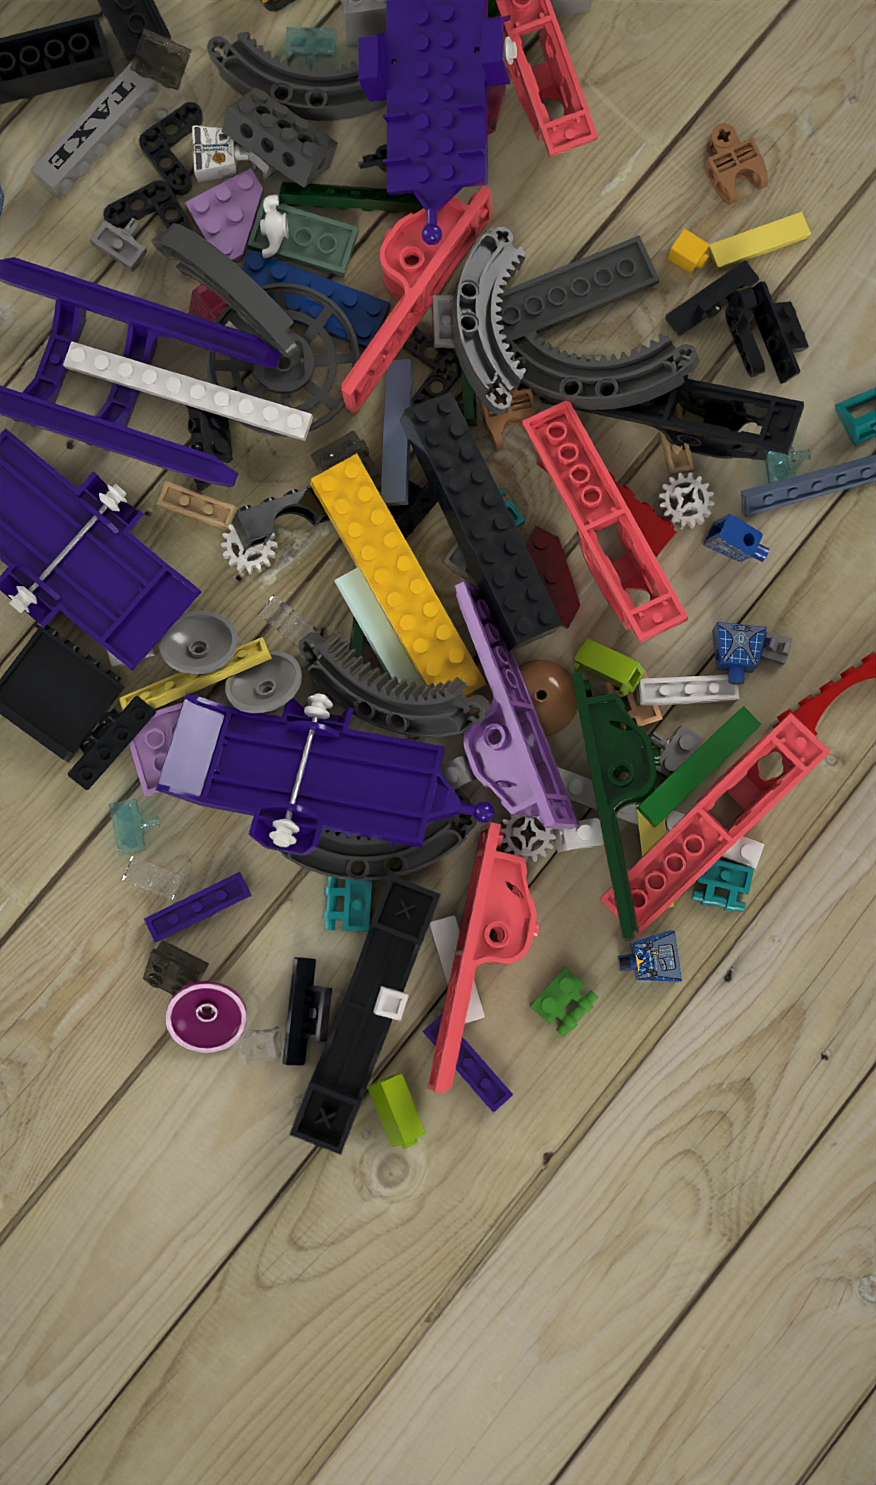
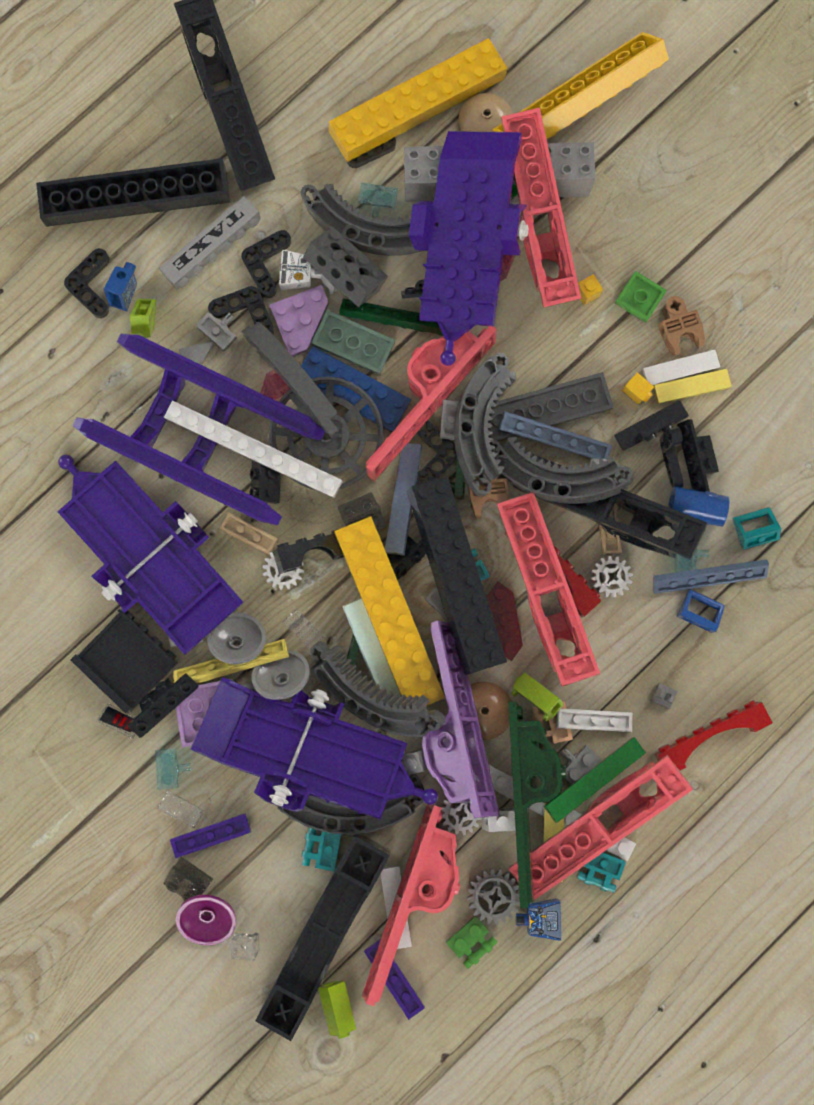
camera: 10 degrees right, 0 degrees up
clear smoke bracket [130,28,192,90] -> none
white piece [260,195,288,258] -> none
black bracket [282,957,332,1065] -> none
white tile [373,986,409,1021] -> none
blue torso [703,514,769,562] -> none
blue torso [712,622,767,685] -> none
none -> slope [97,703,136,738]
none -> lime slope [130,298,156,338]
none -> light grey tile [179,341,214,364]
none -> light grey gear [467,868,520,925]
none -> sand blue tile [498,411,612,459]
none -> yellow brick [578,274,603,306]
none -> bright green plate [615,271,667,323]
none -> white tile [642,350,720,386]
none -> blue piece [668,487,730,527]
none -> blue tile [677,589,725,633]

